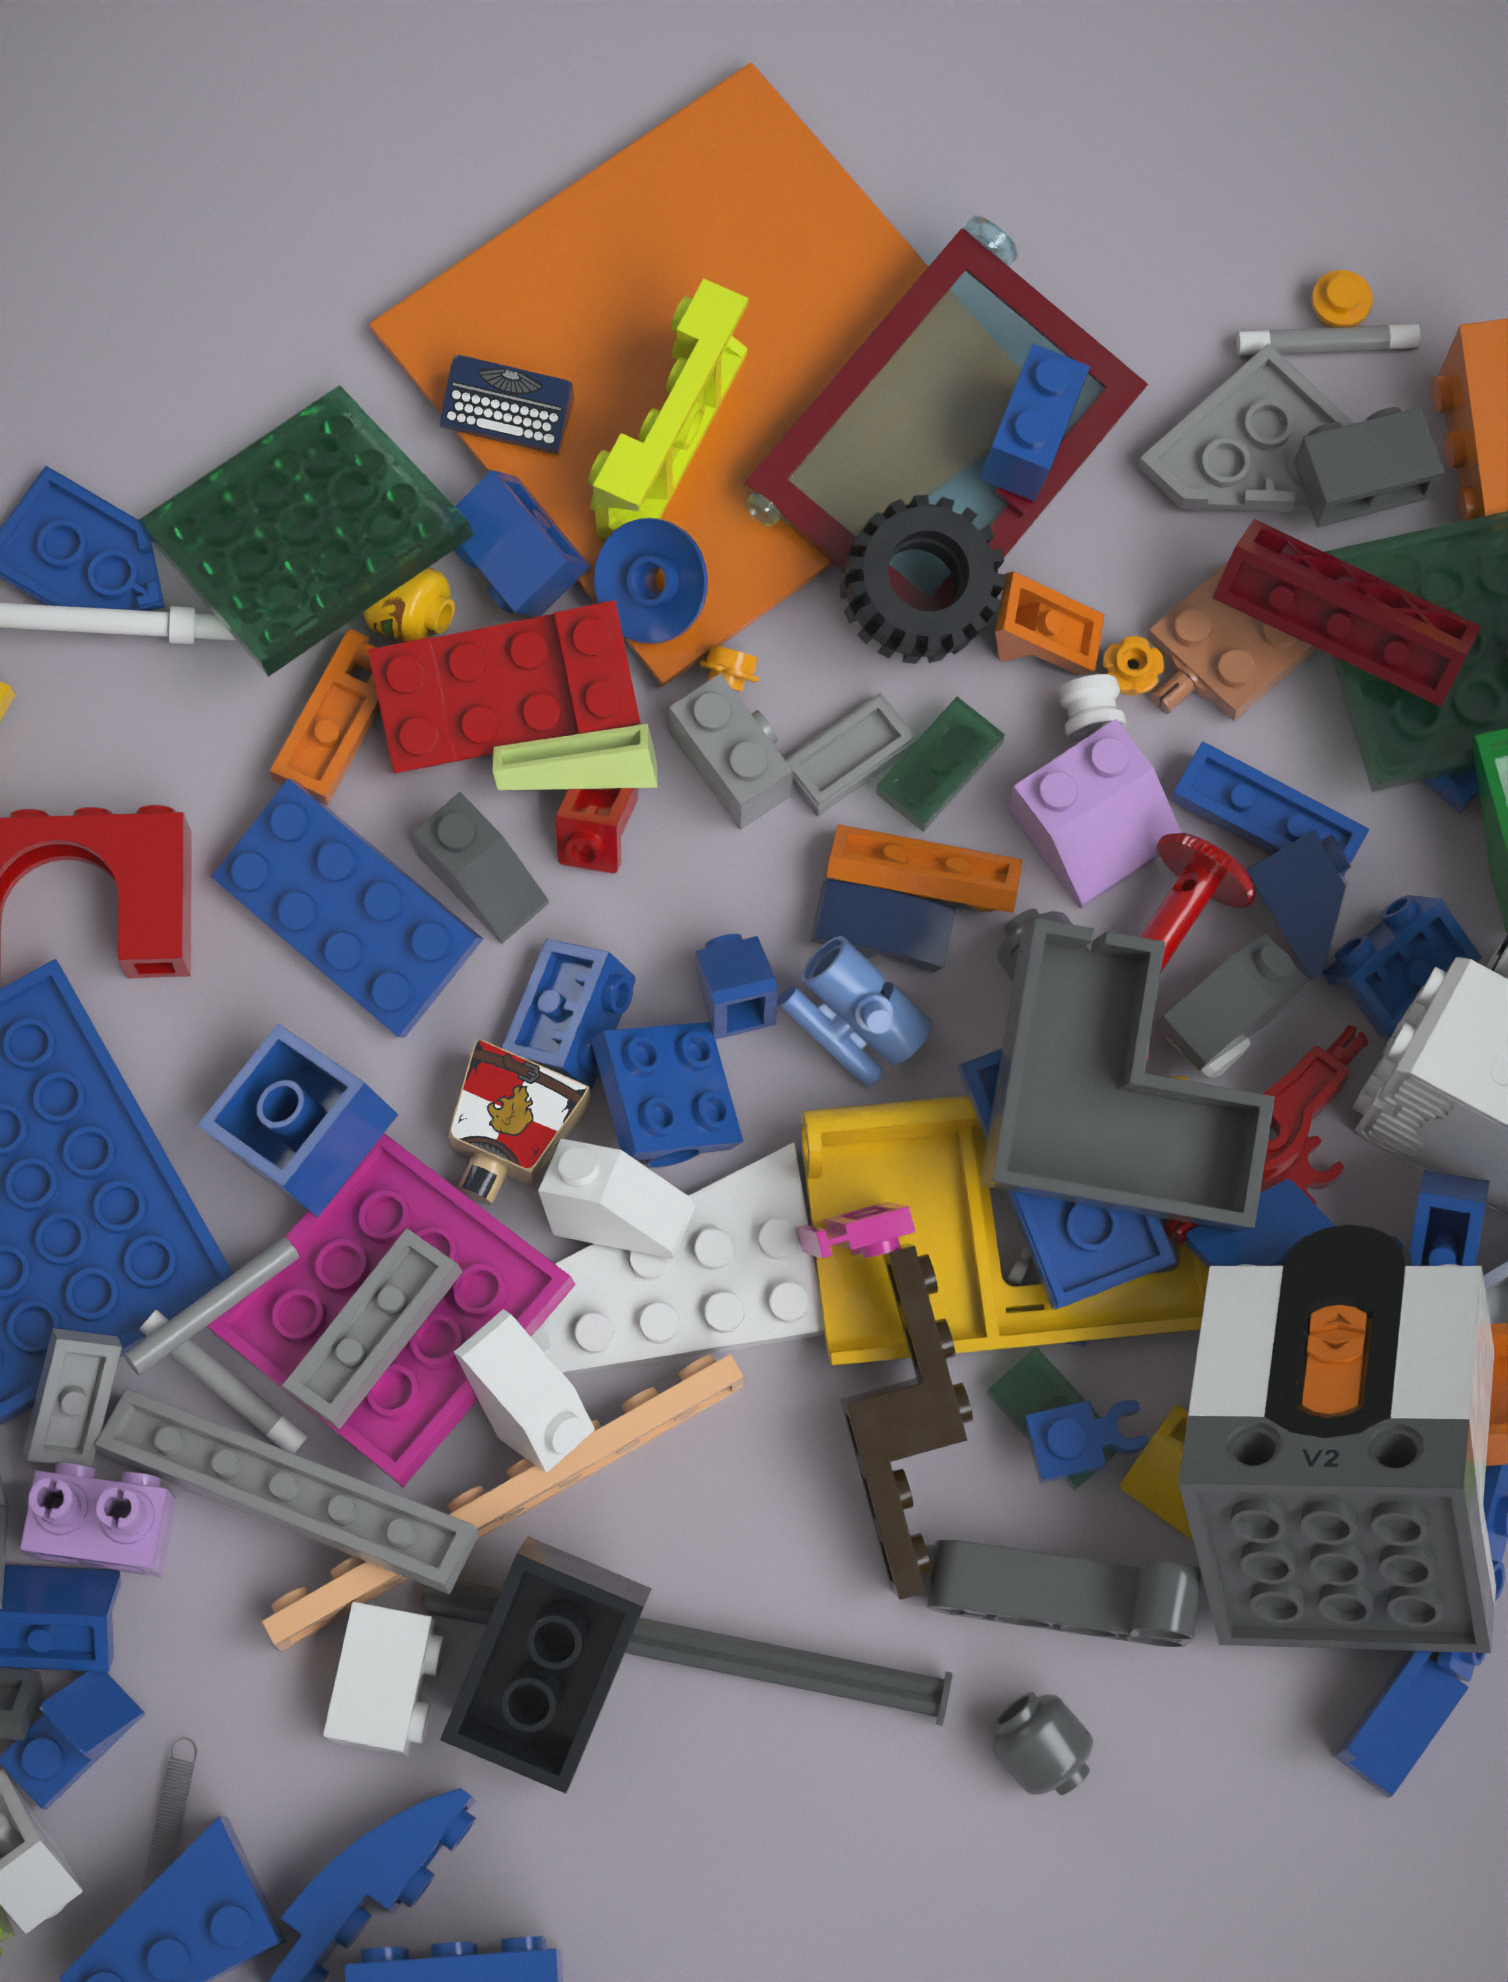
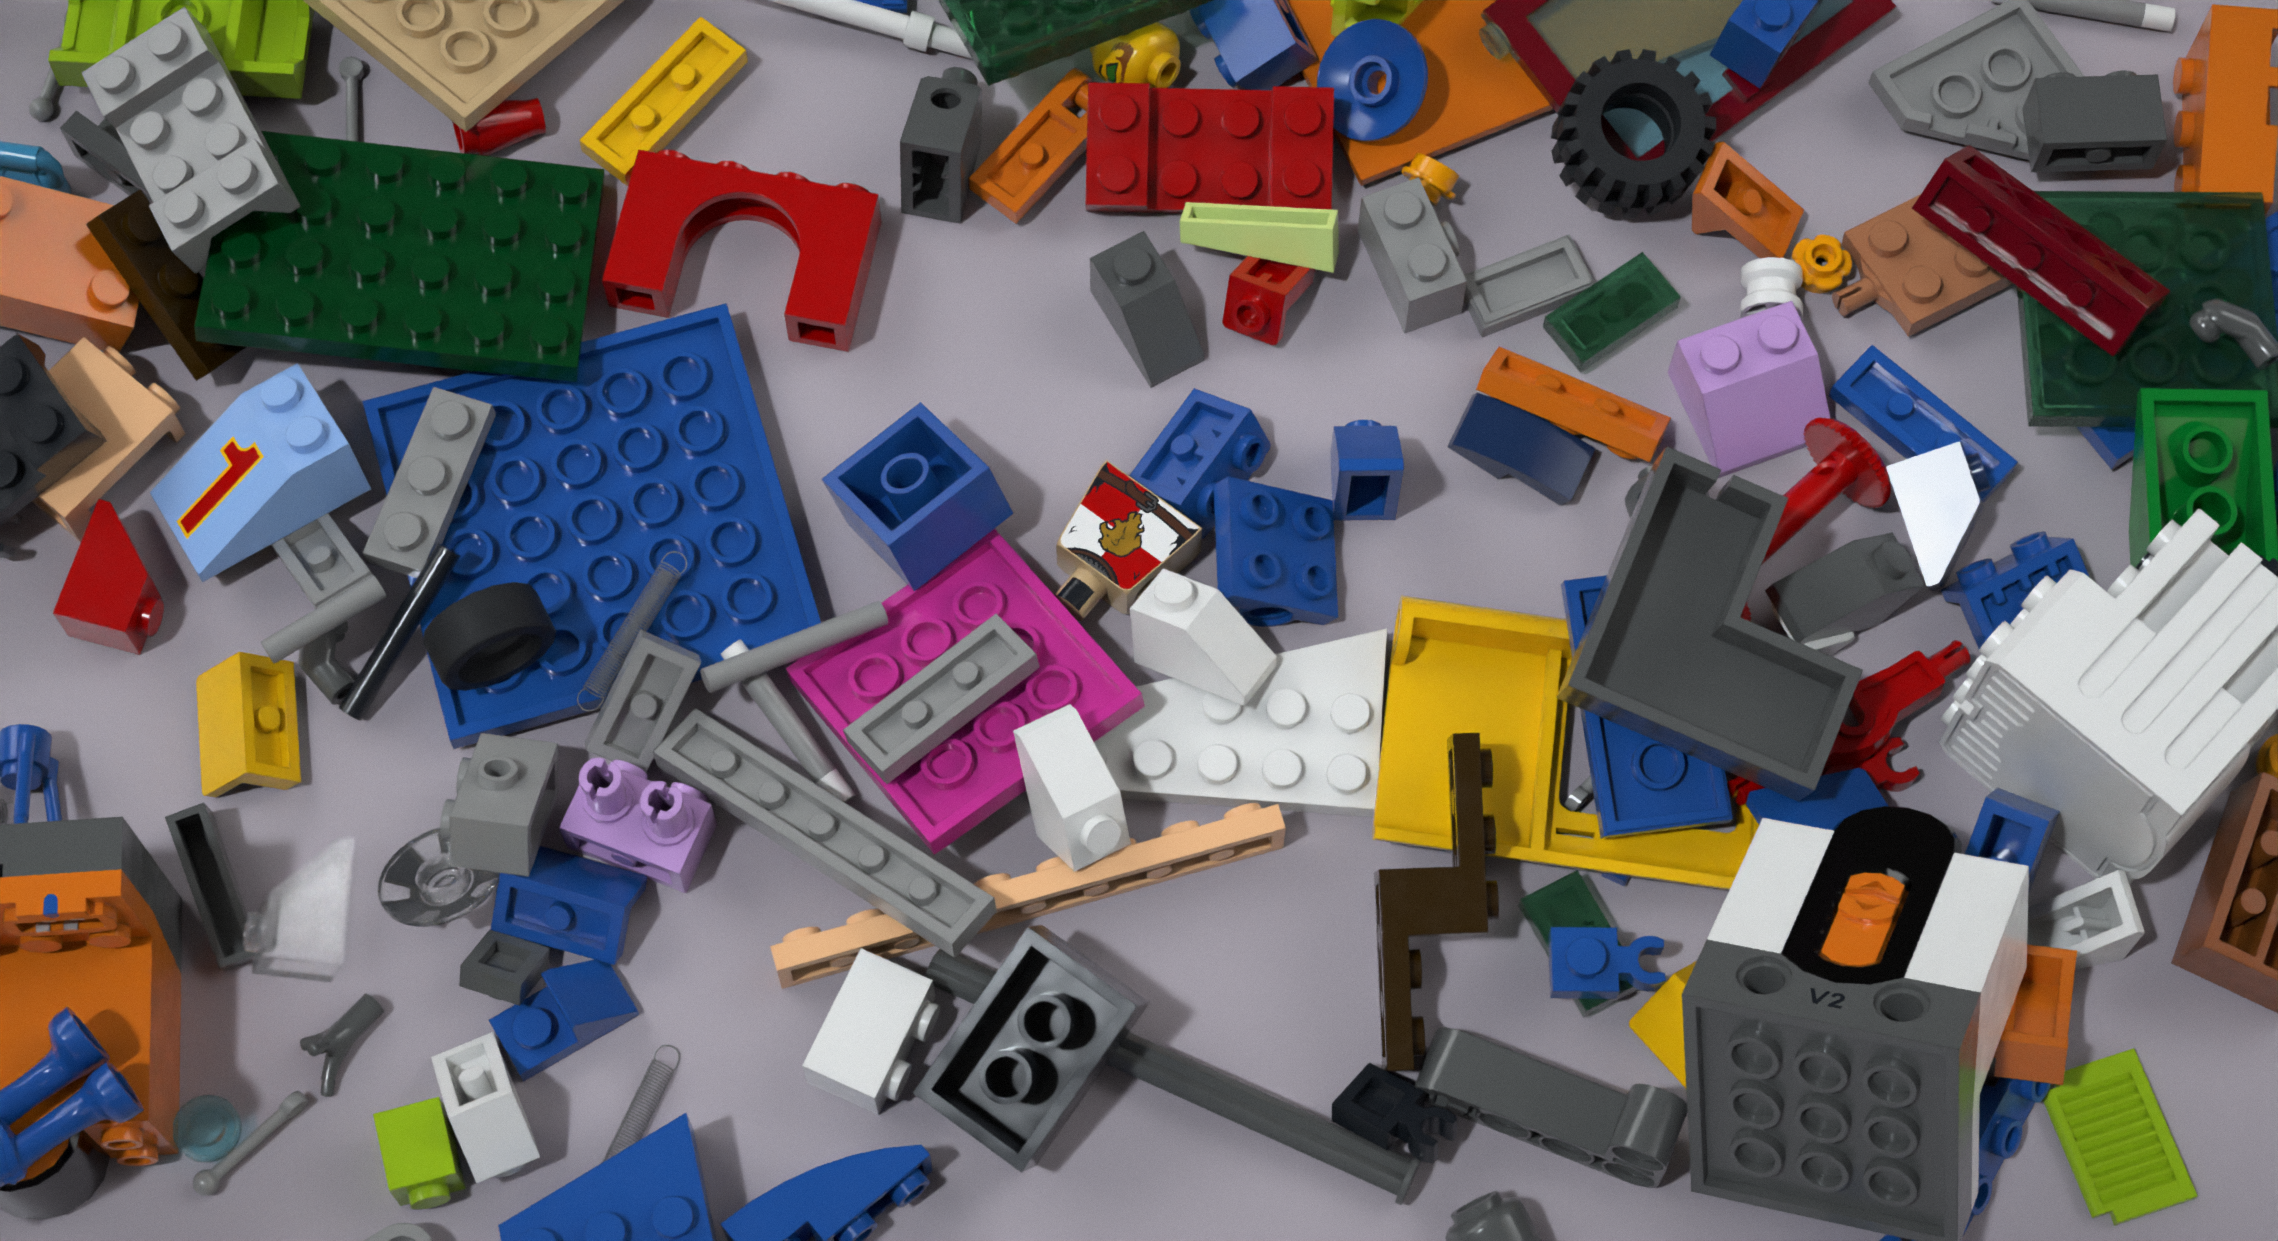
camera: 15 degrees right, 5 degrees down
blue plate [211,778,483,1038] -> none
medium blue pin [777,936,933,1087] -> none
dark pink plate [796,1202,916,1258] -> none
none -> light grey piece [577,551,687,712]
none -> dark grey torso [900,67,982,224]
none -> black plate [1332,1062,1457,1164]

